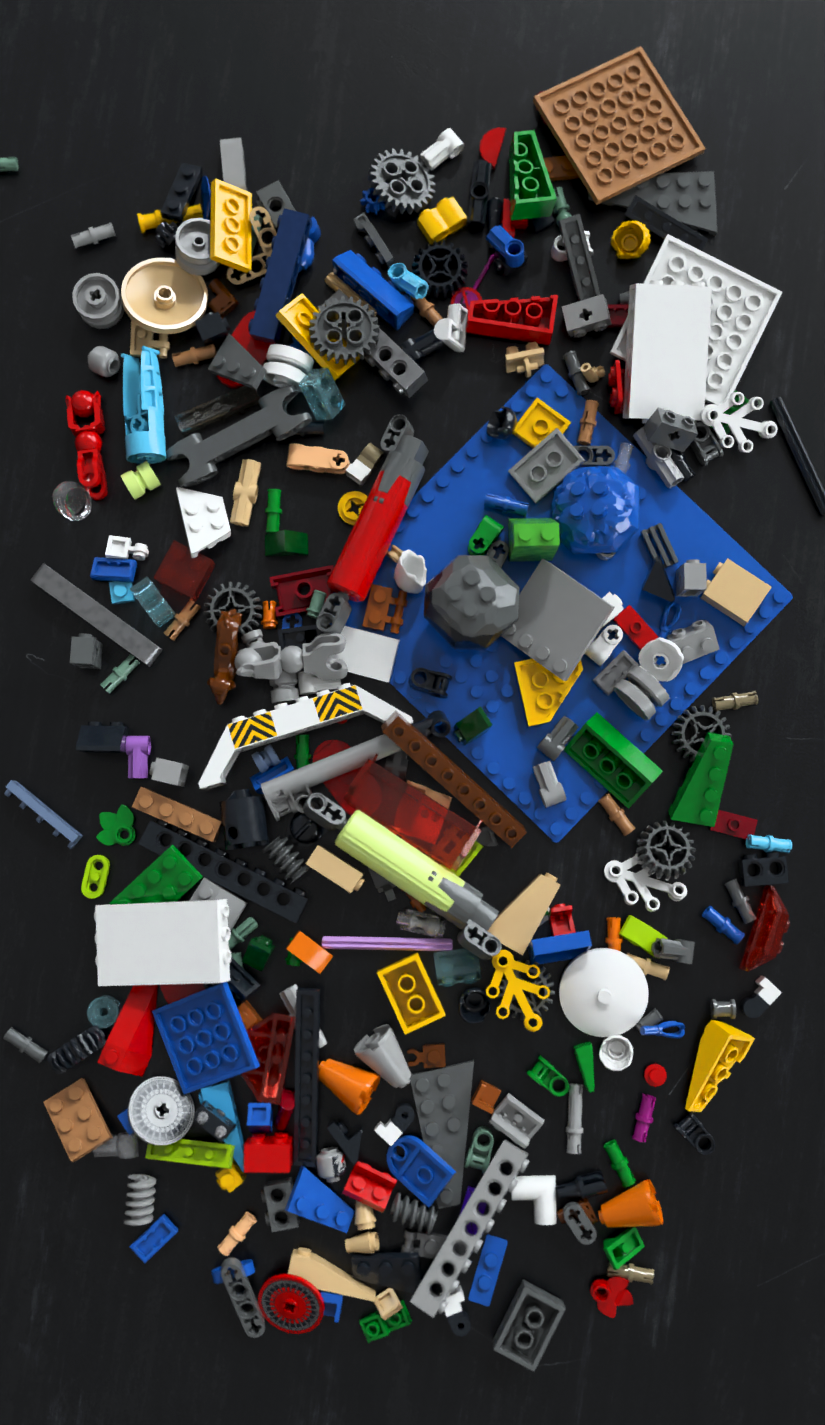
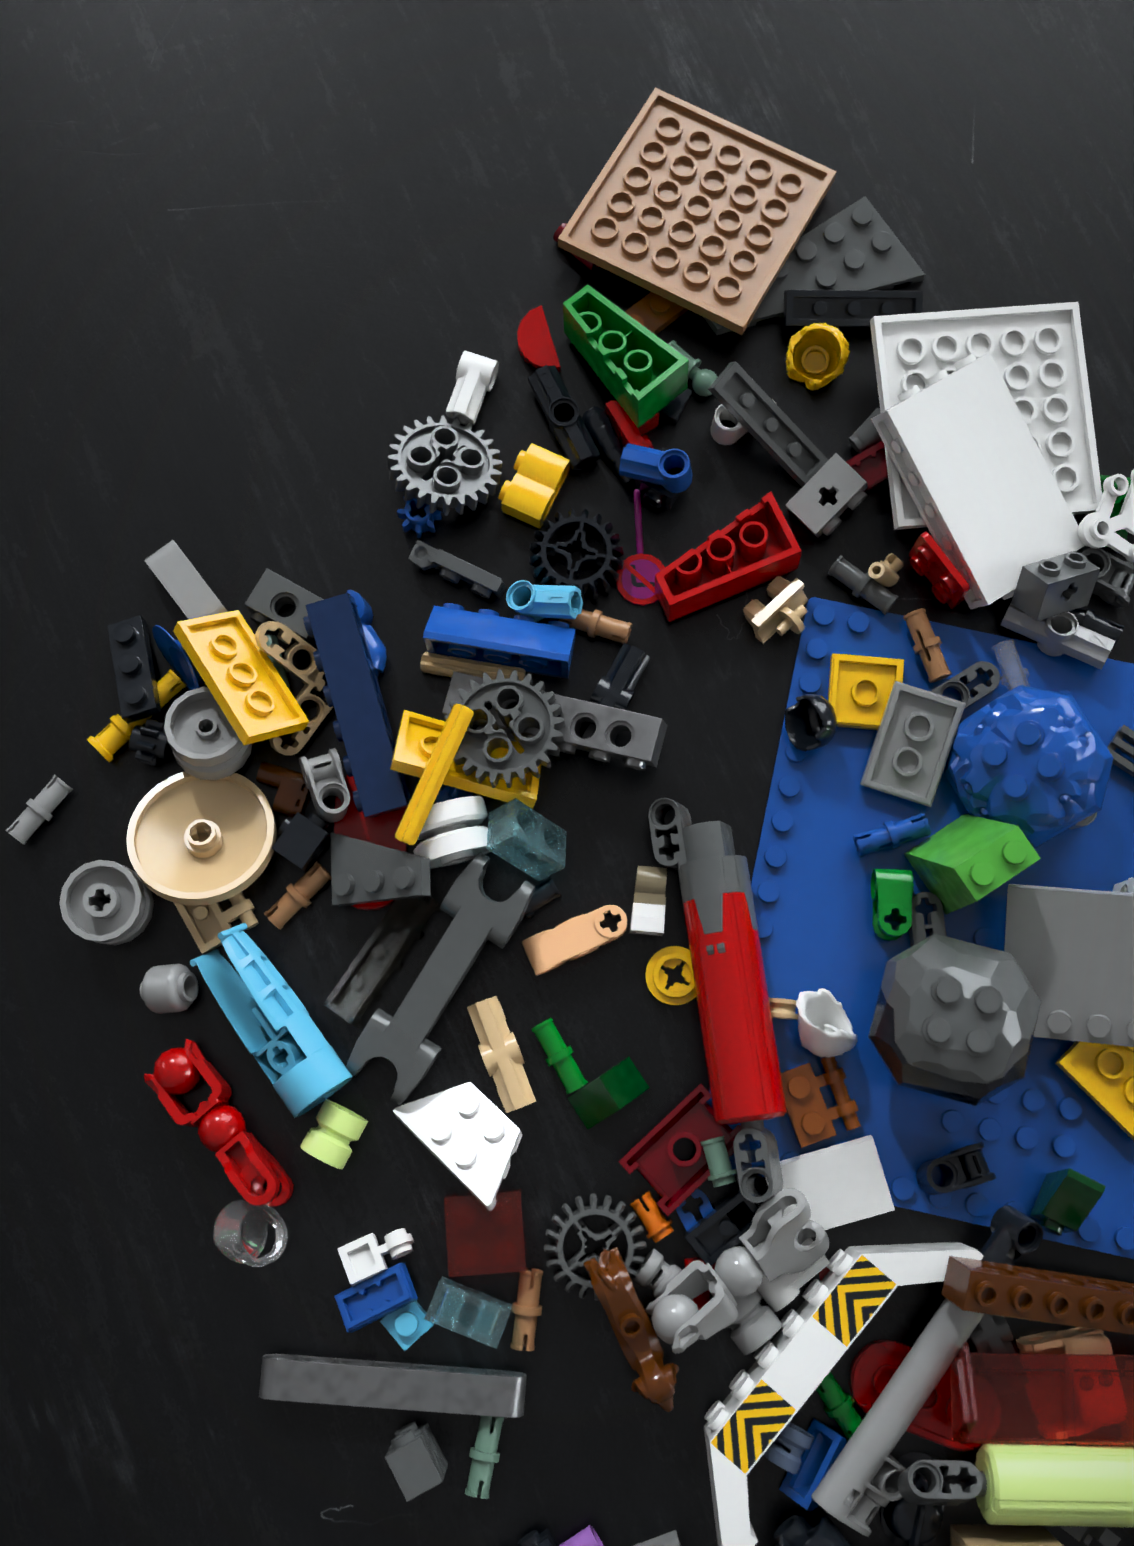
camera: 30 degrees left, 5 degrees down
white brick [434,304,468,352] -> none
none -> light grey piece [299,748,350,823]
none -> yellow axle [395,704,474,845]

